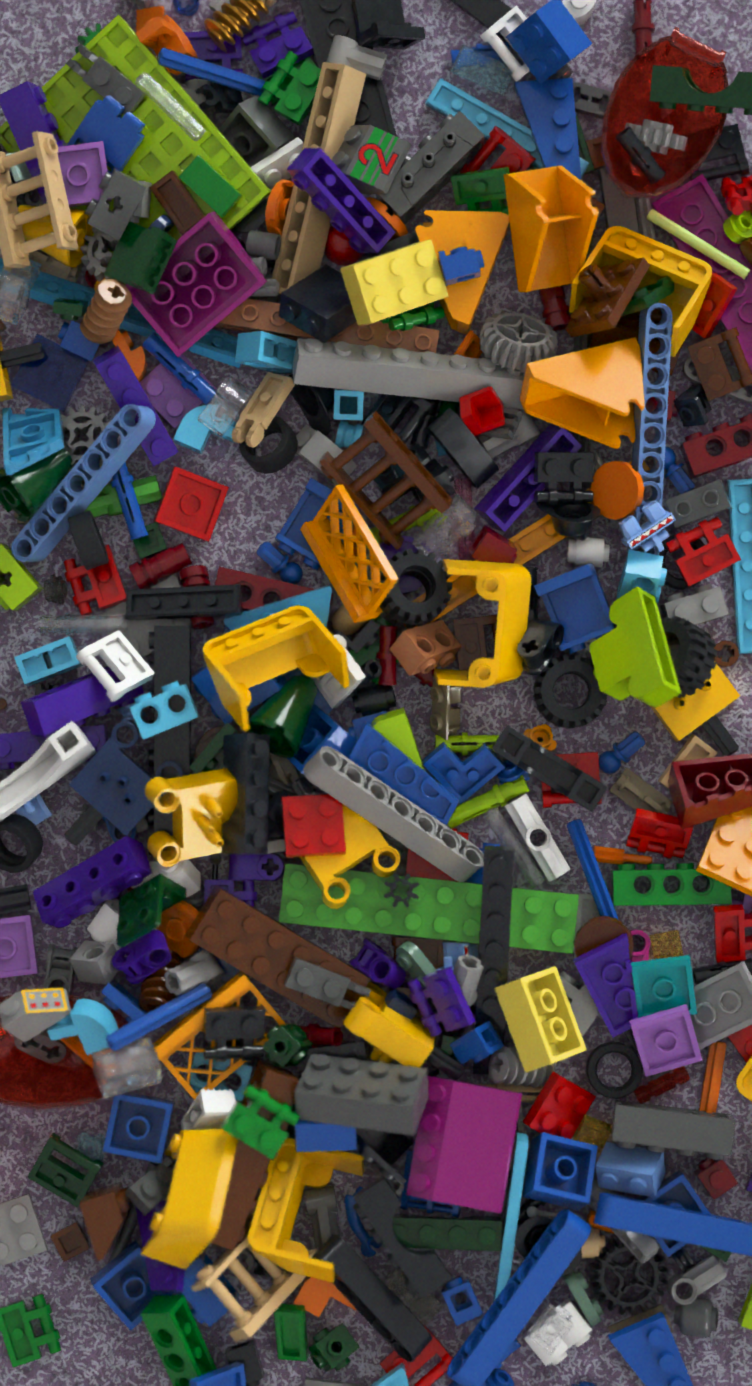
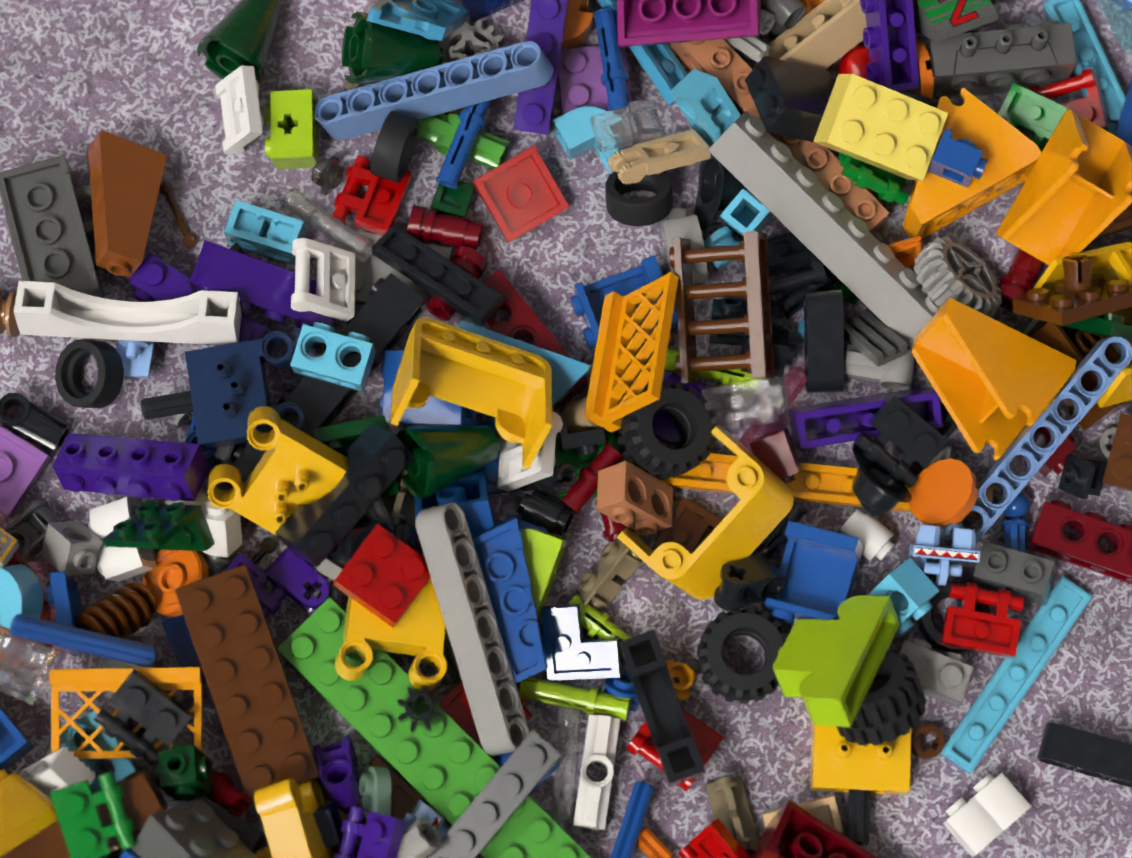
camera: 40 degrees right, 10 degrees down
dark purple piece [112,929,171,984] -> none
light grey piece [164,950,225,996] -> none
blue axle [256,541,303,584] -> none
dark grey hinge [284,957,371,1010] -> none
red panel [459,386,505,436] -> none
blue axle [598,731,646,774] -> none

